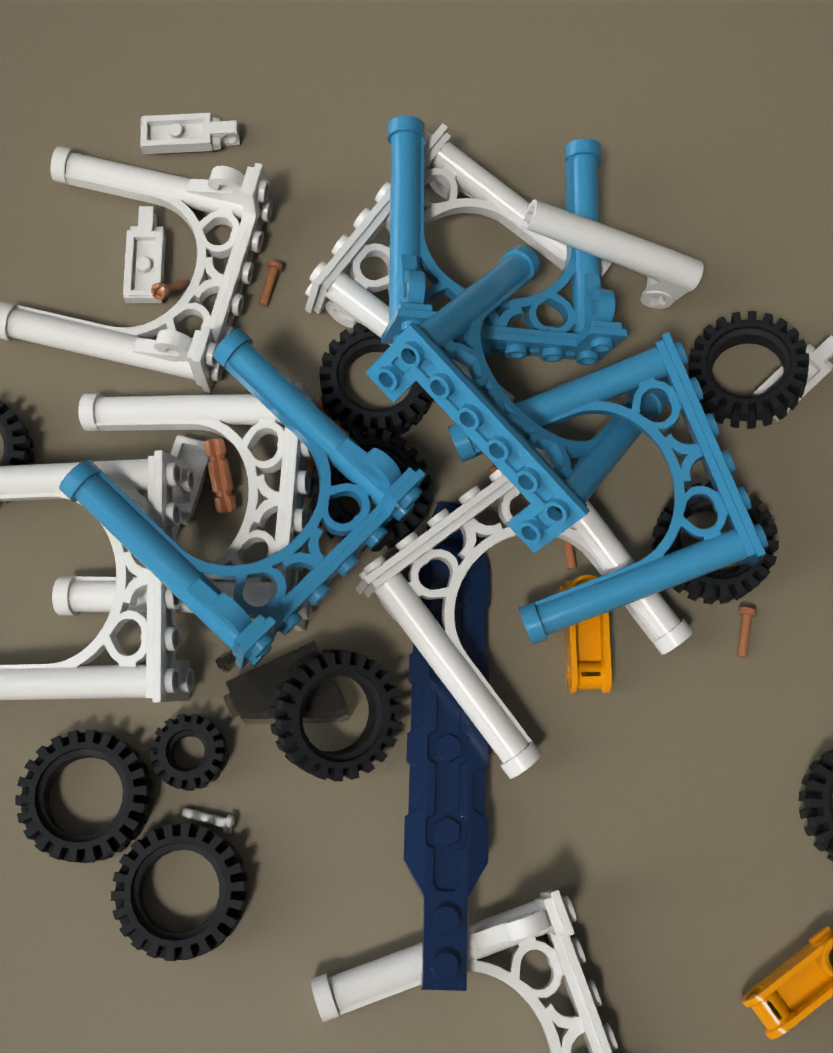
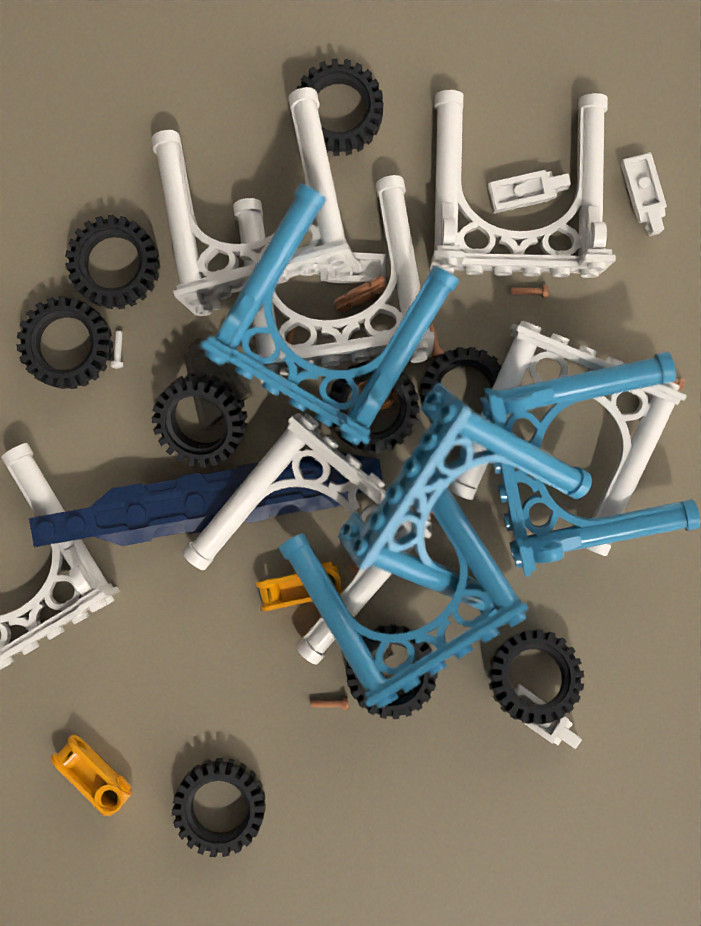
camera: 85 degrees right, 15 degrees up
black tyre [149,714,228,791] -> none
nougat piece [151,279,188,300] -> none
white axle [523,199,704,309] -> none

